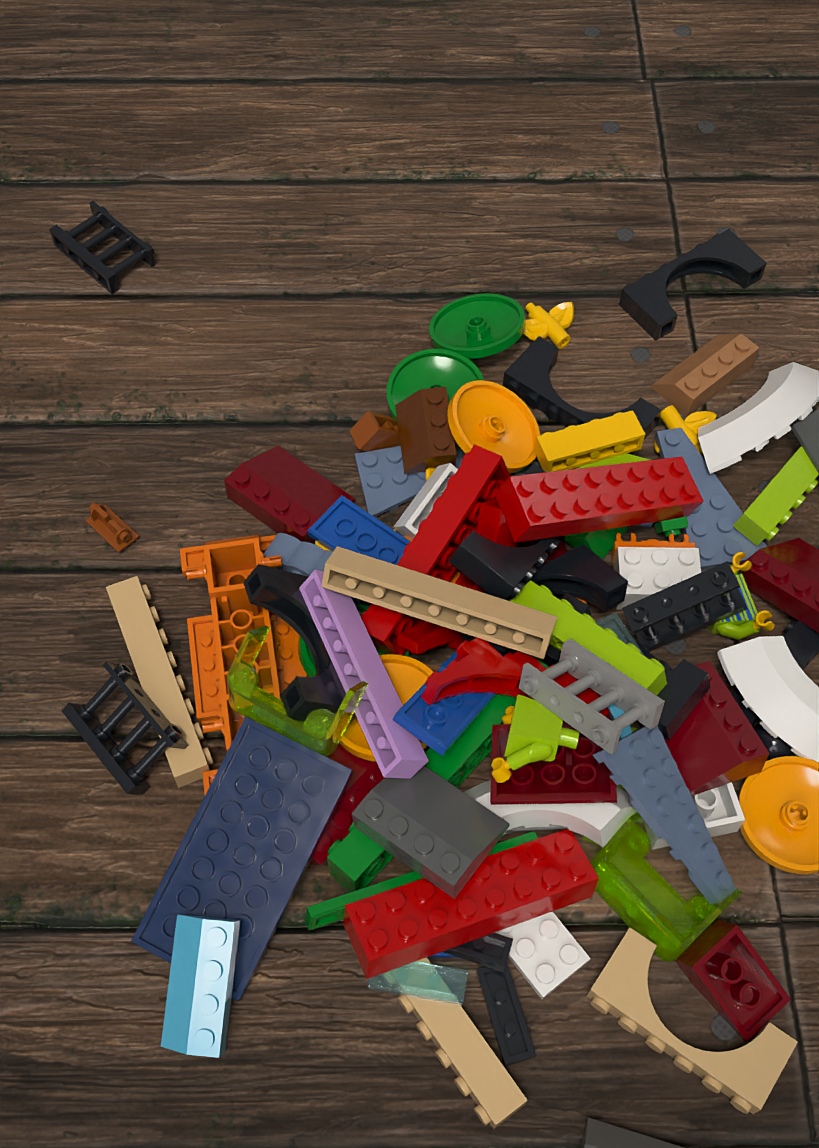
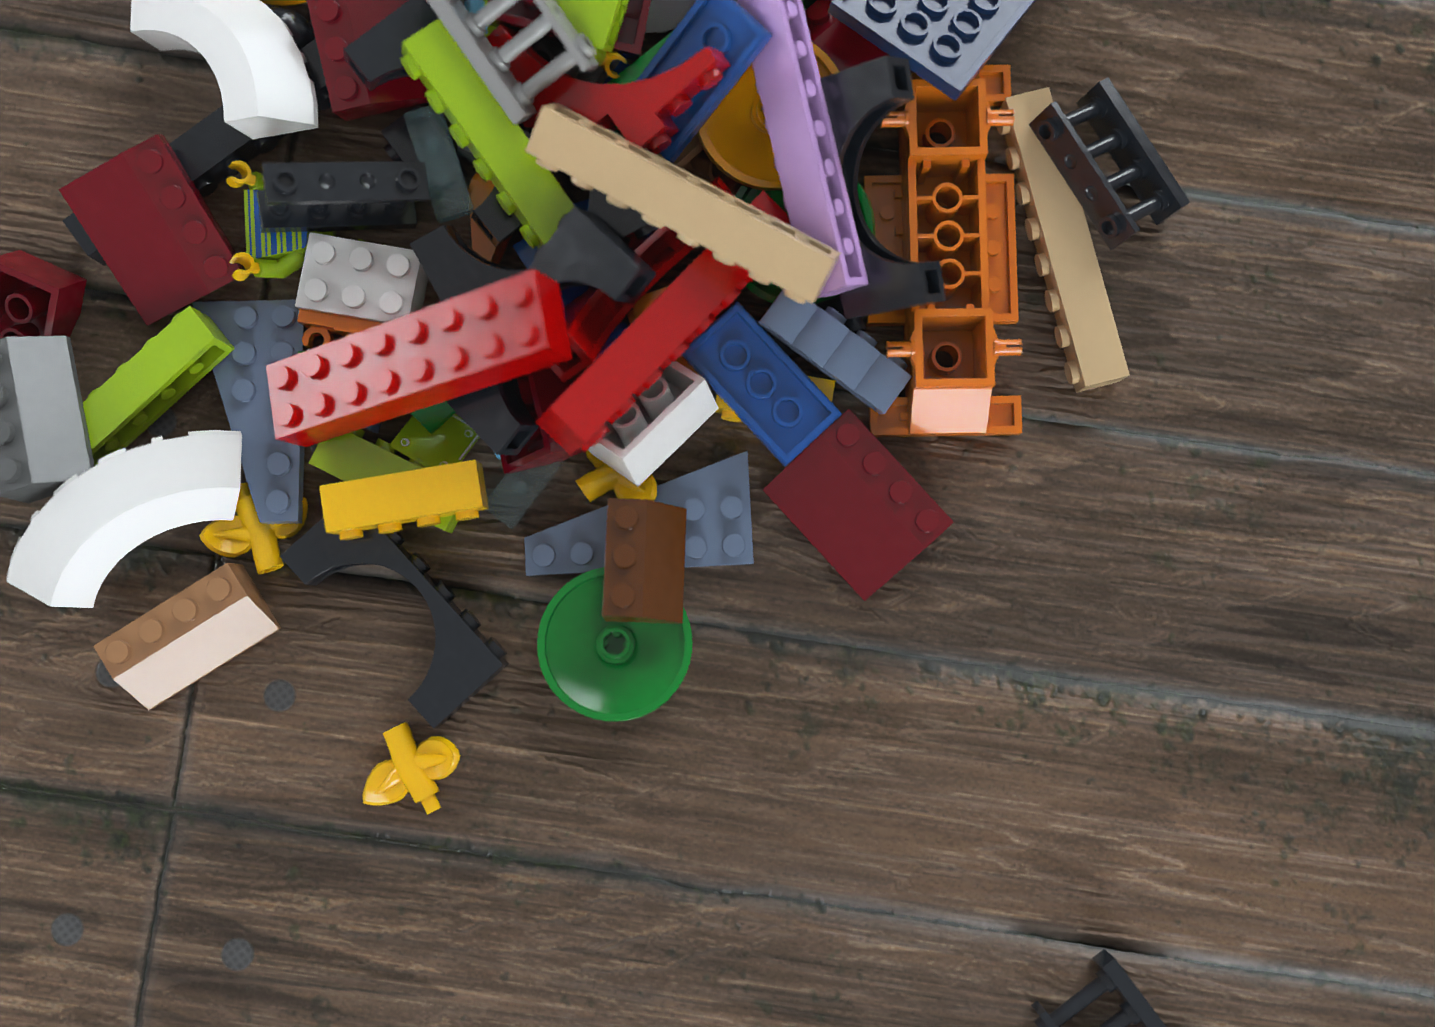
camera: 170 degrees left, 25 degrees up
dark orange hinge [85,502,139,553] -> none
clear neon green windscreen [227,625,368,757] -> none
dark orange slope [349,411,400,452] -> none
green dish [429,293,526,359] -> none
light orange dish [447,380,541,473] -> none
black arch [619,229,767,341] -> none

